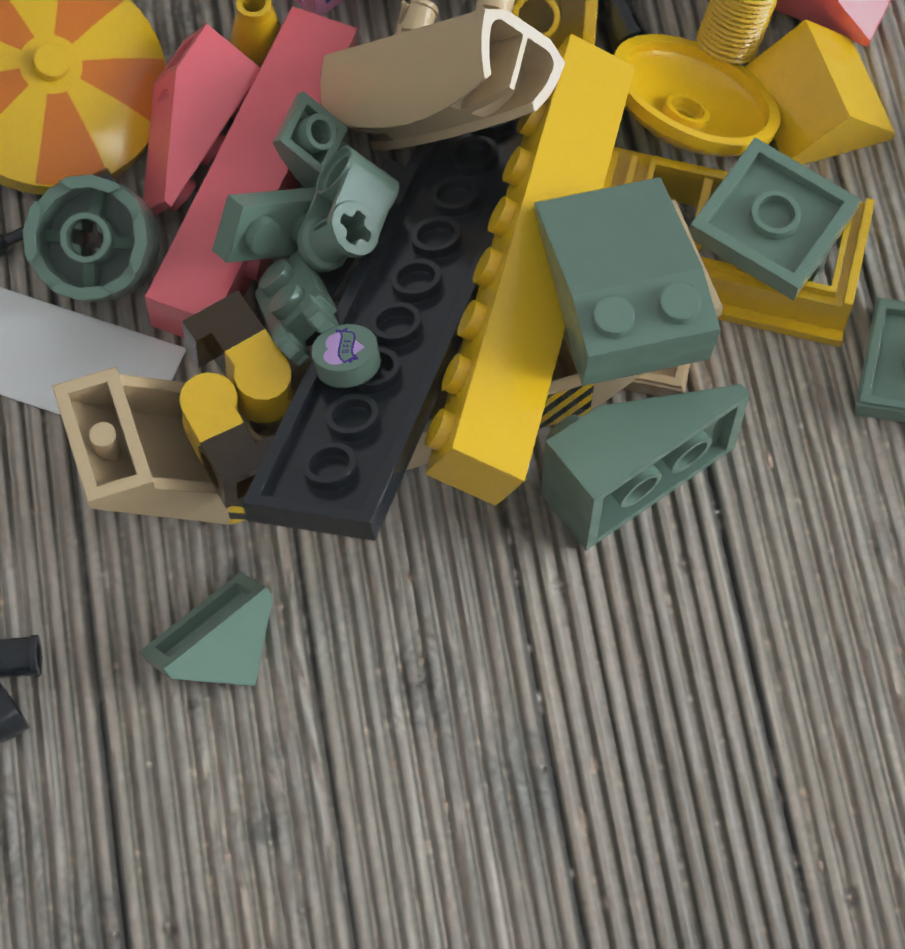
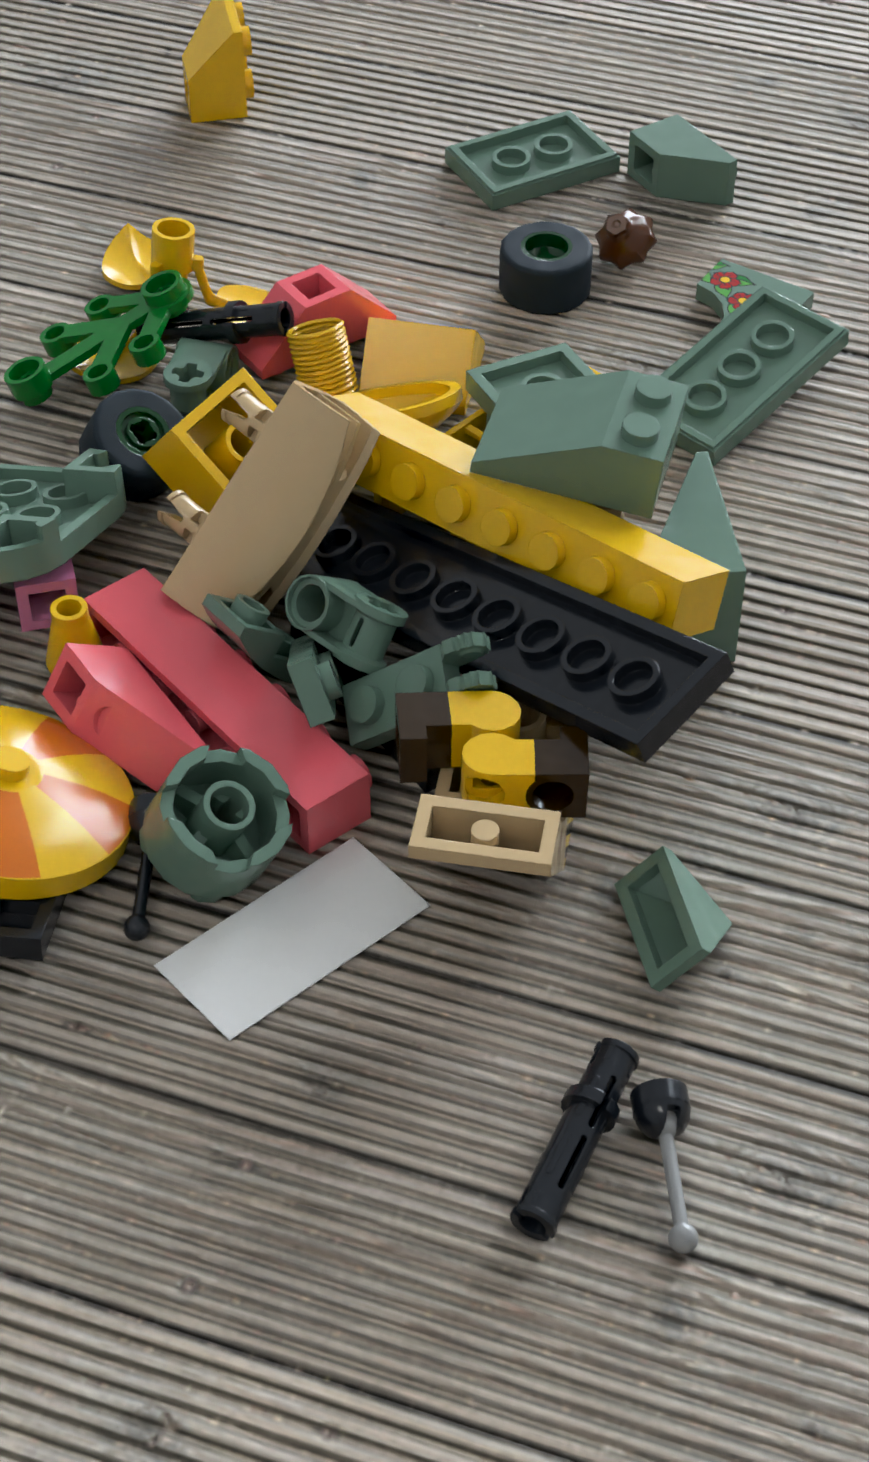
camera: 60 degrees left, 20 degrees down
sand green tile [311,324,381,388] -> none

